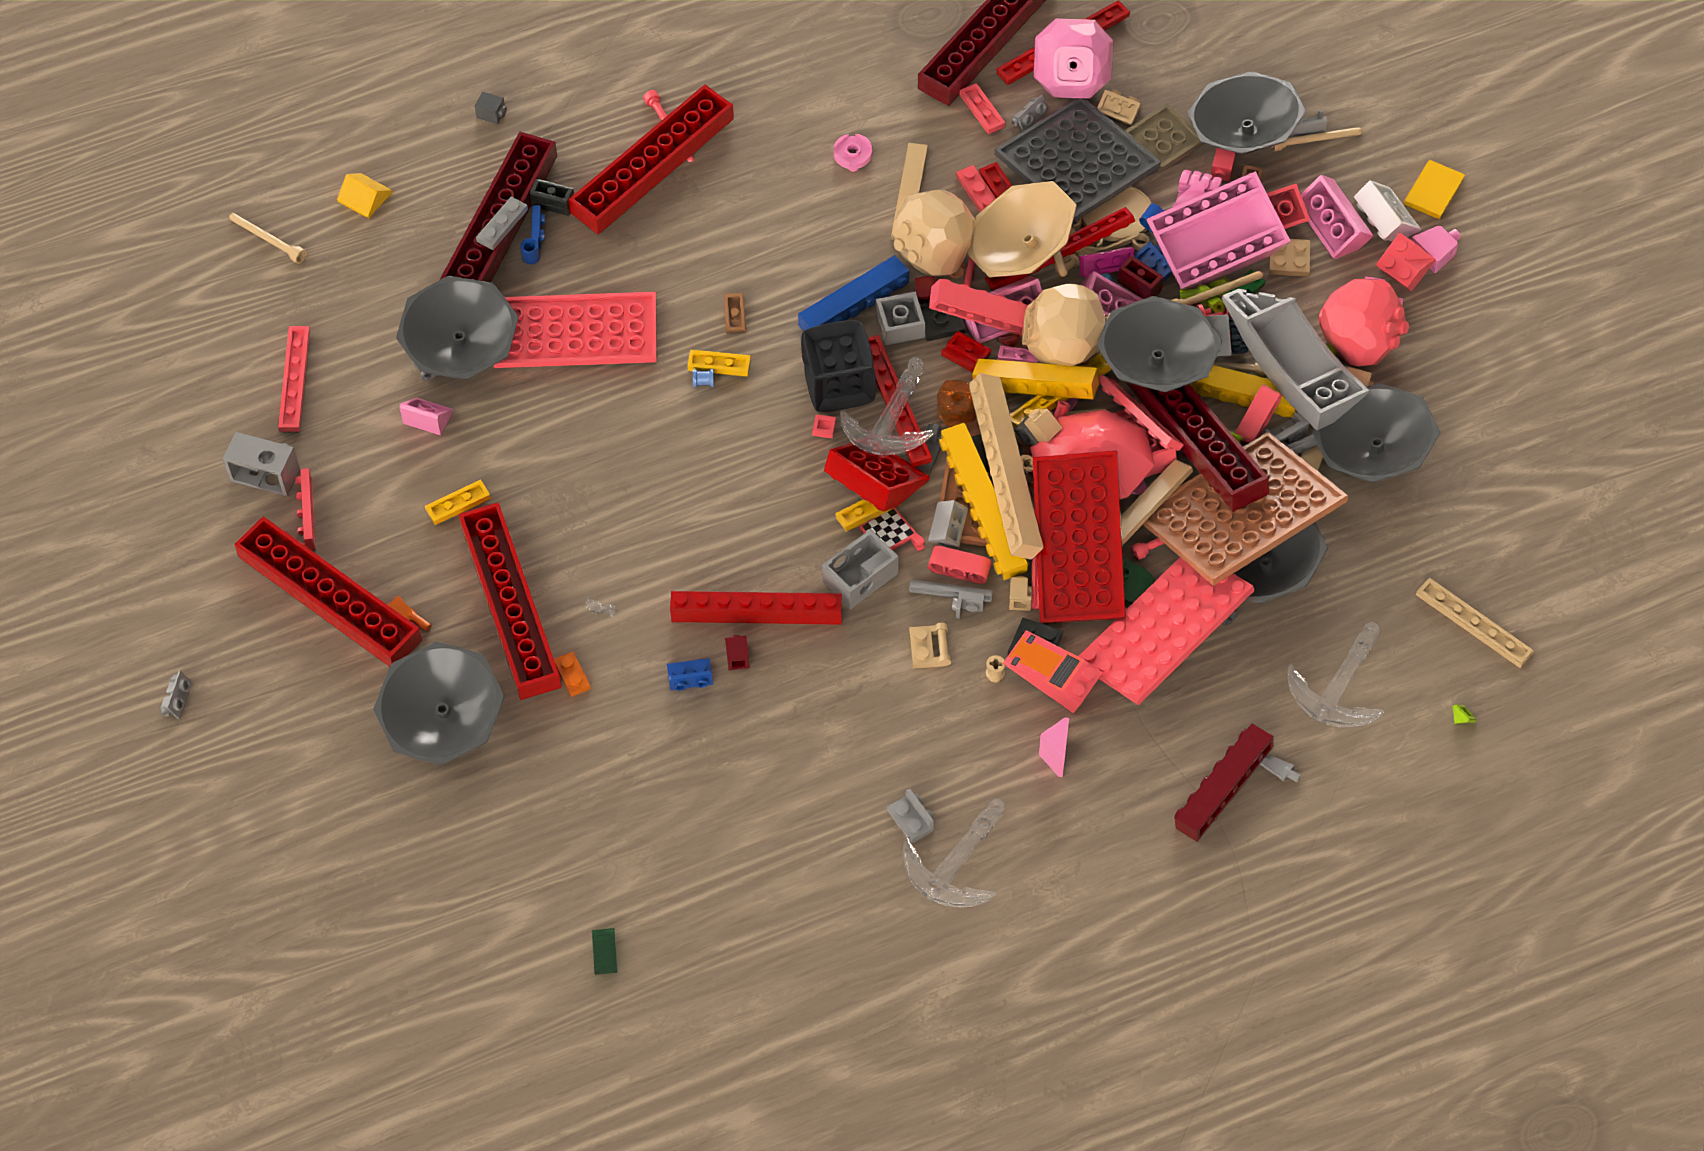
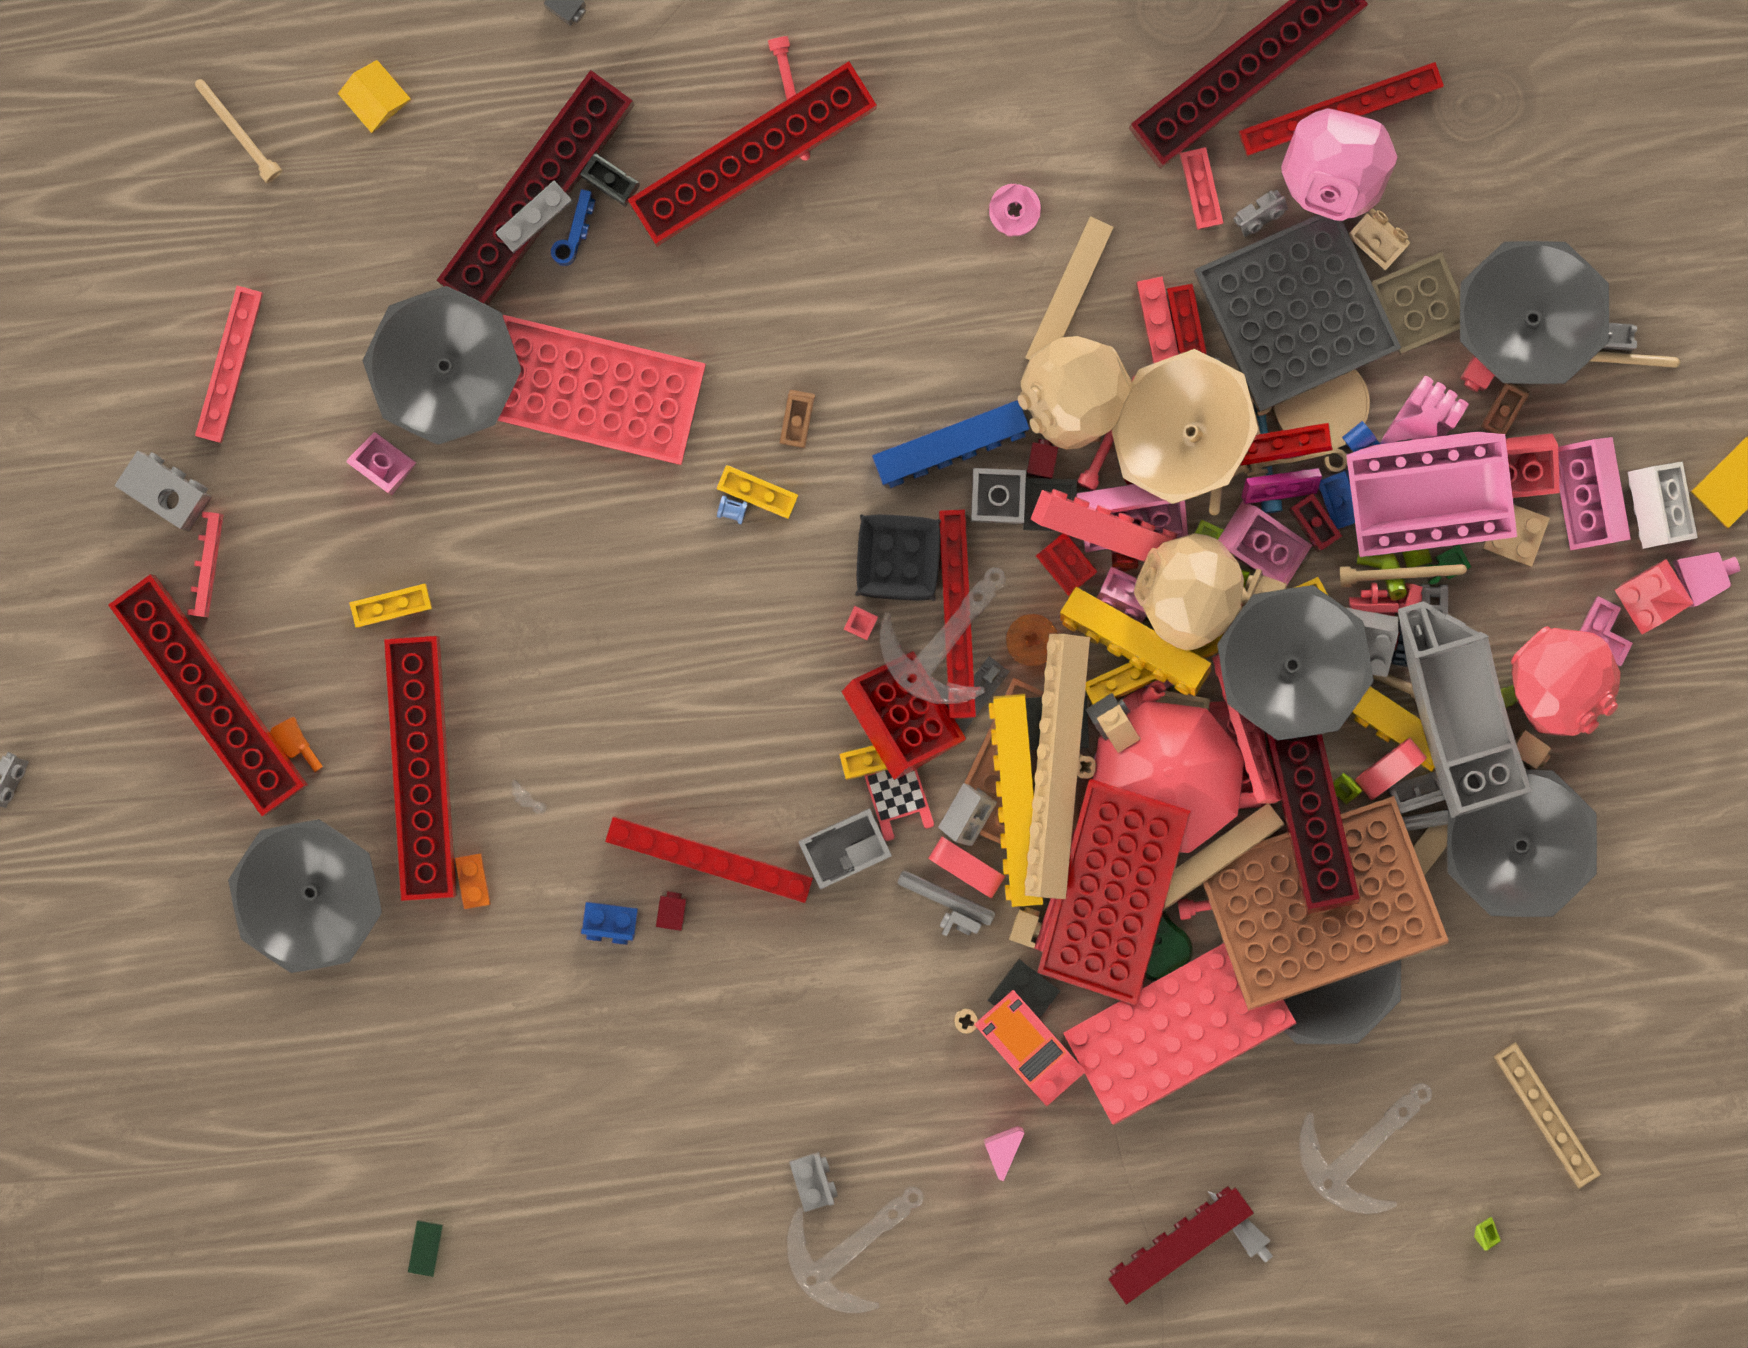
camera: 15 degrees right, 30 degrees up
tan plate [909,623,951,669] -> none

